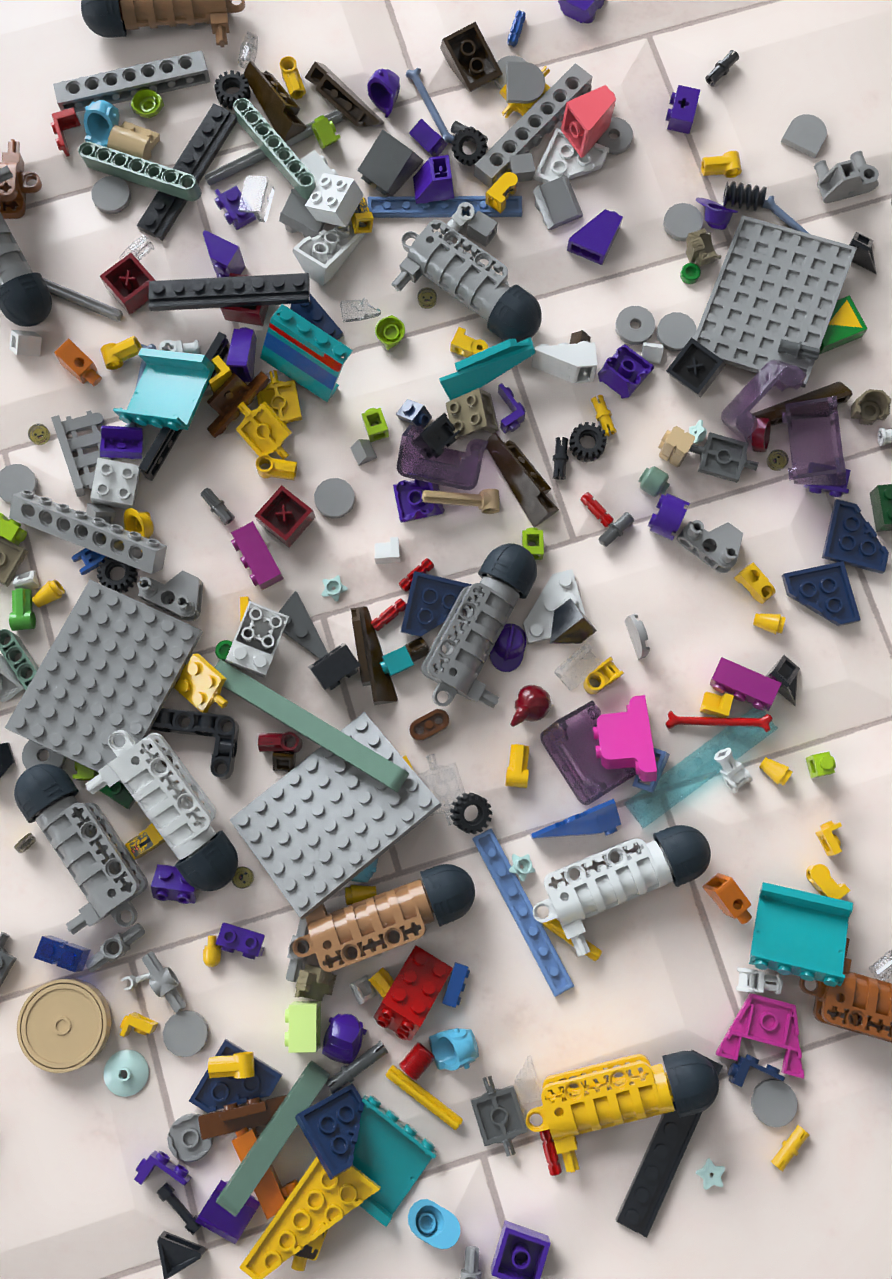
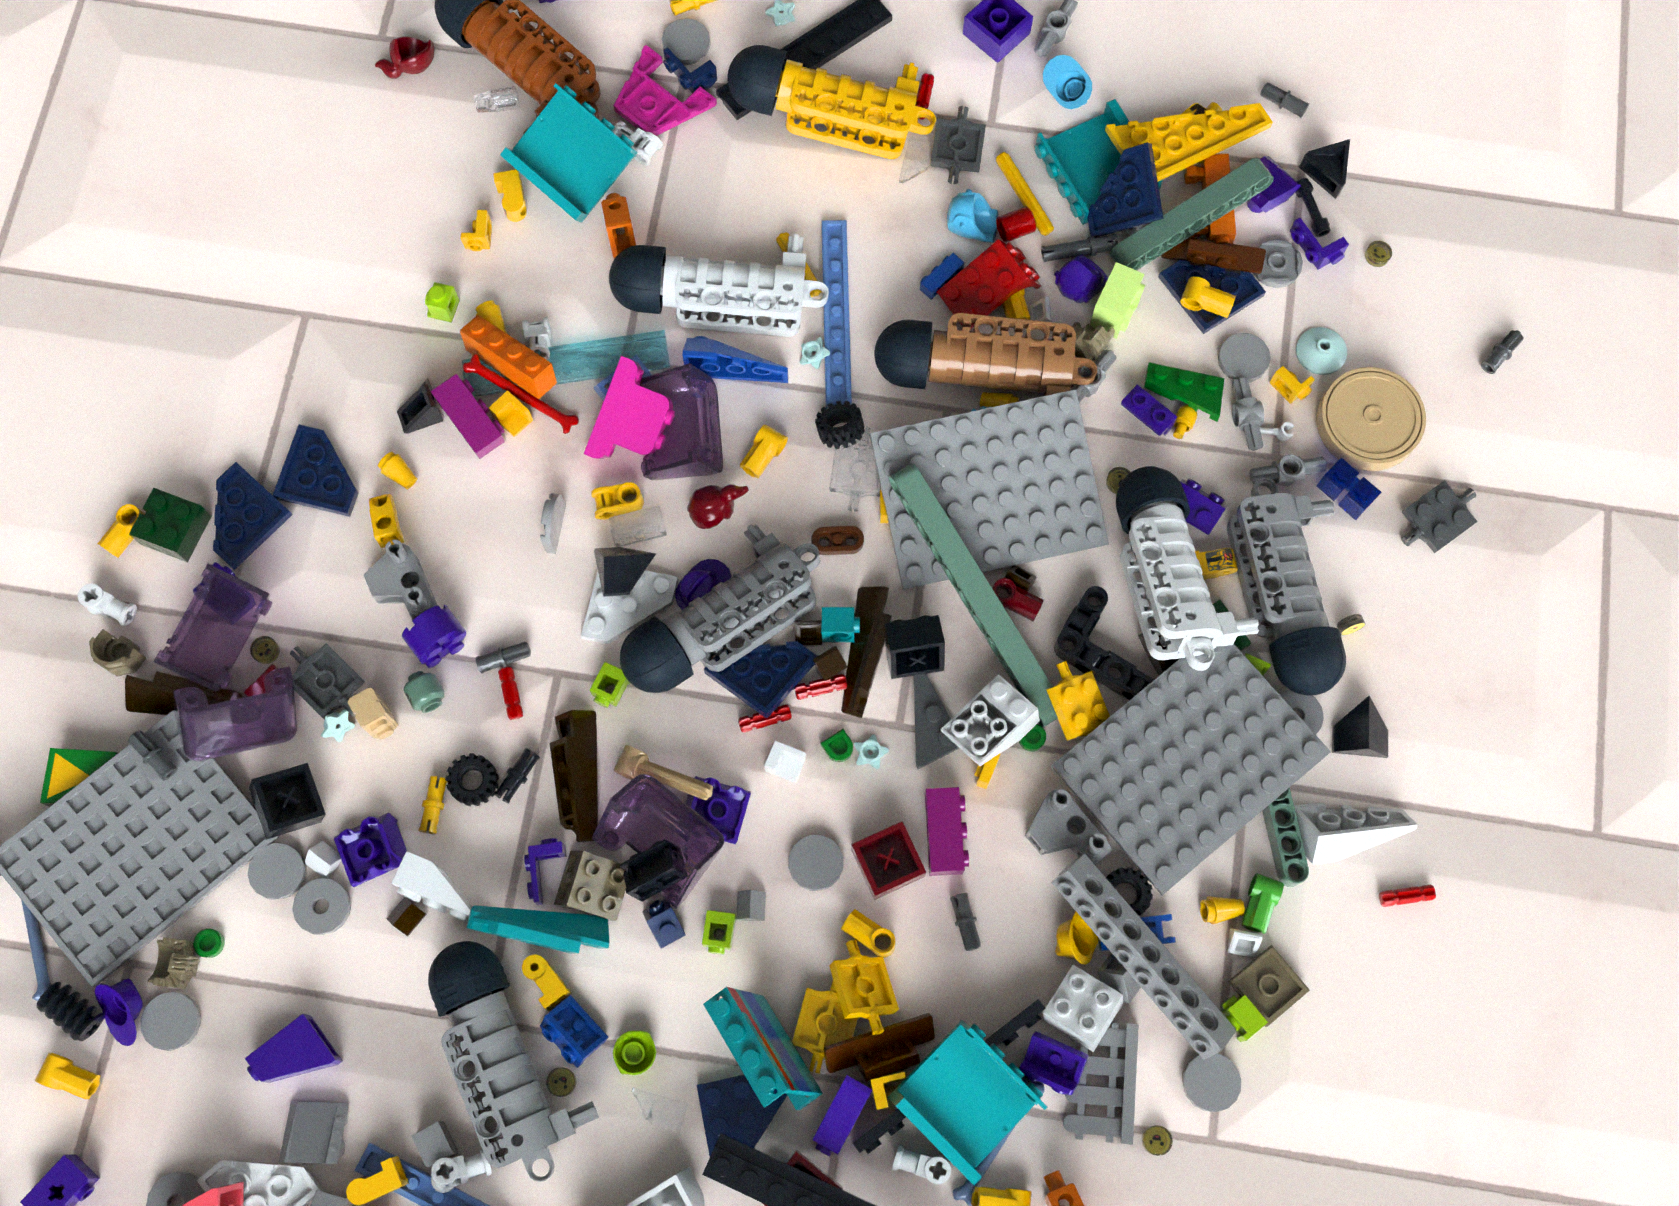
camera: 155 degrees left, 5 degrees down
none -> orange brick [460,315,557,399]
none -> blue bracket [540,995,608,1068]
none -> dark brown slope [813,646,848,681]
none -> green tile [820,729,853,762]
none -> green wing [1144,362,1225,422]
none -> clear smoke tile [1365,241,1392,267]

